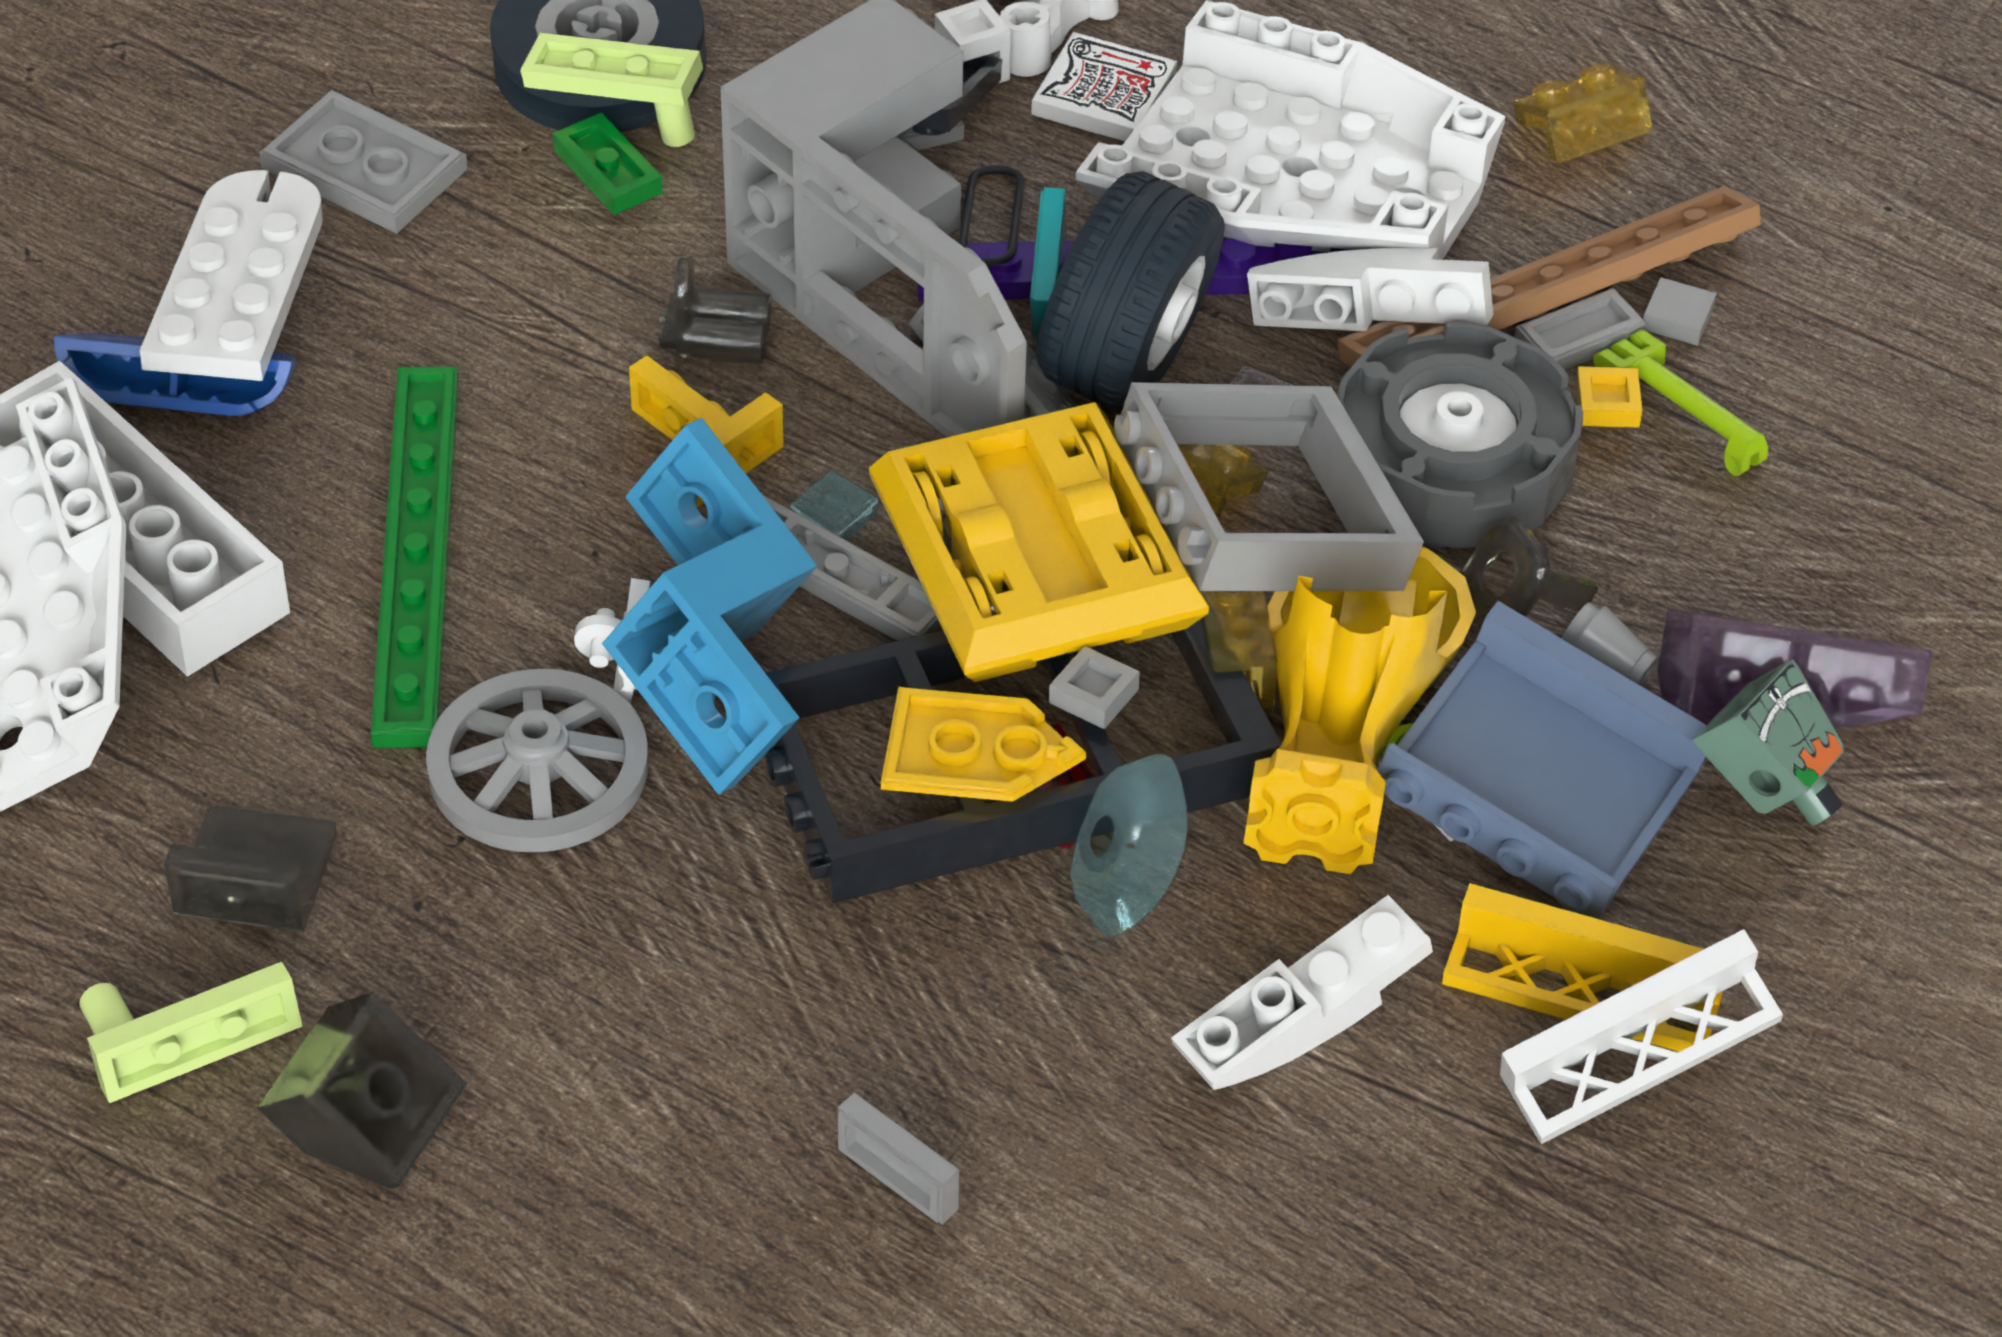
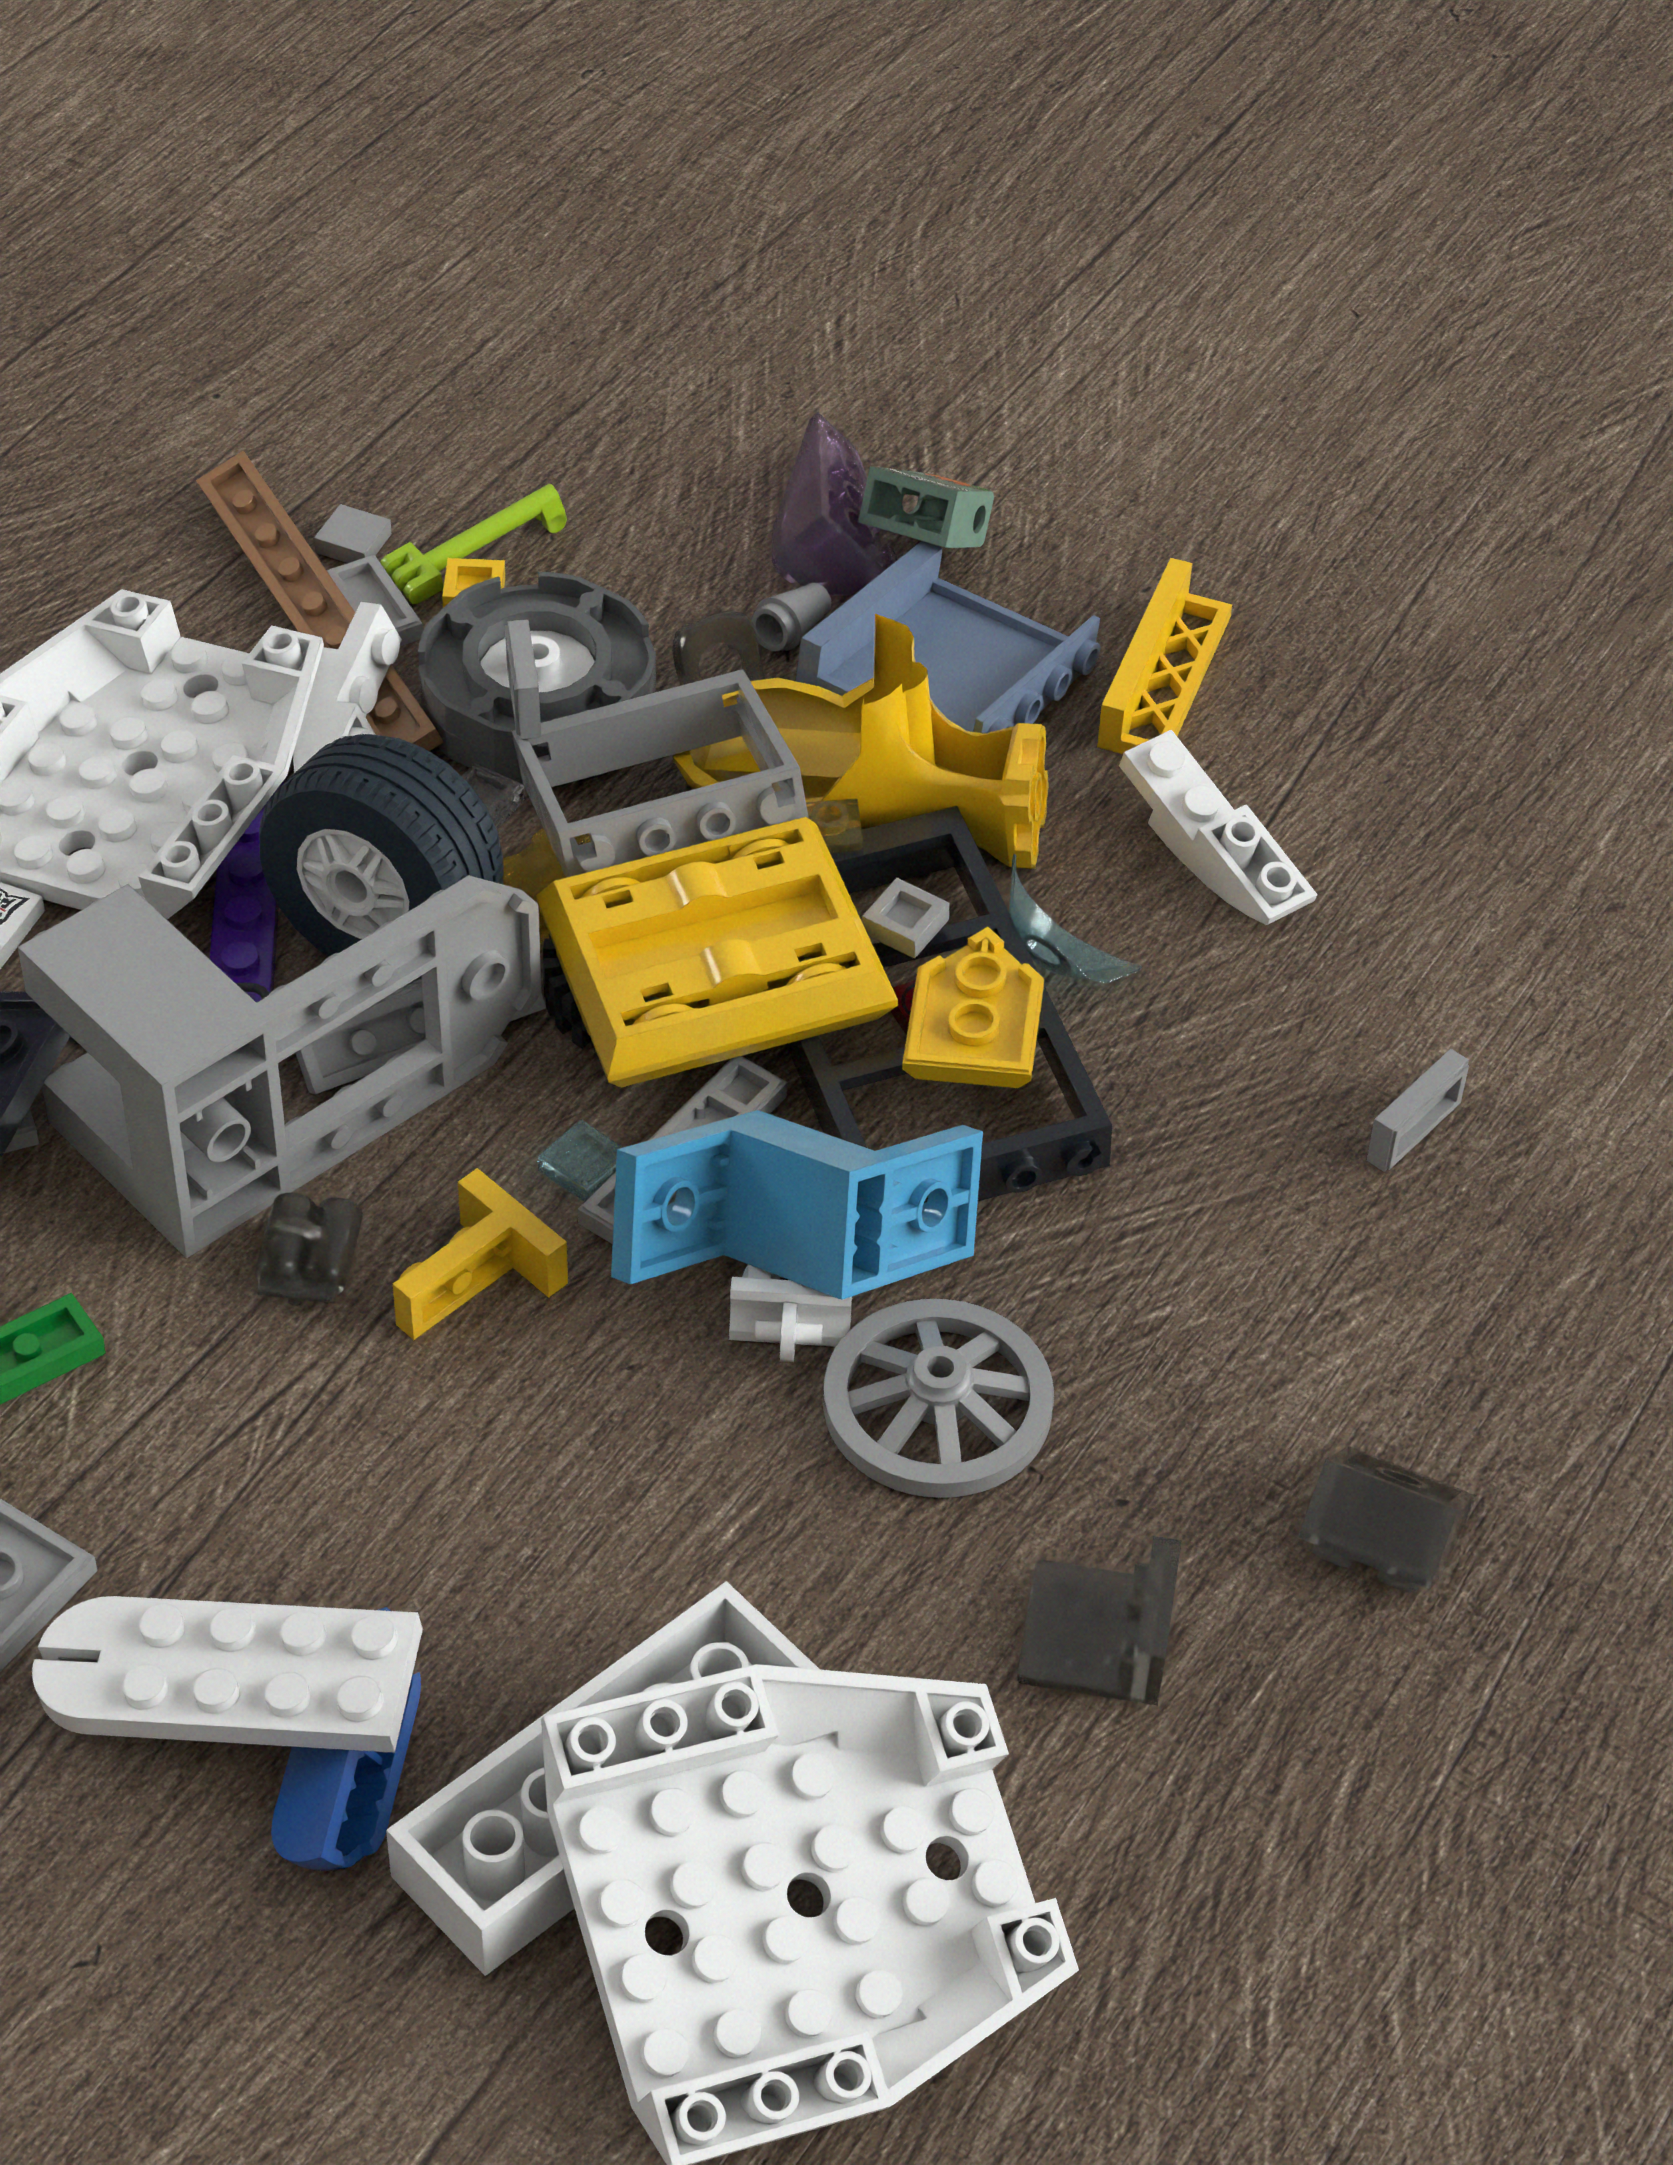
camera: 90 degrees left, 0 degrees up
yellowish green piece [79,962,303,1103] -> none
green tile [371,367,459,748] -> none
teal tile [1030,187,1067,341] -> none
white fence [1500,929,1783,1144] -> none
clear yellow bracket [1513,64,1652,163] -> none
none -> light grey tile [505,620,541,739]

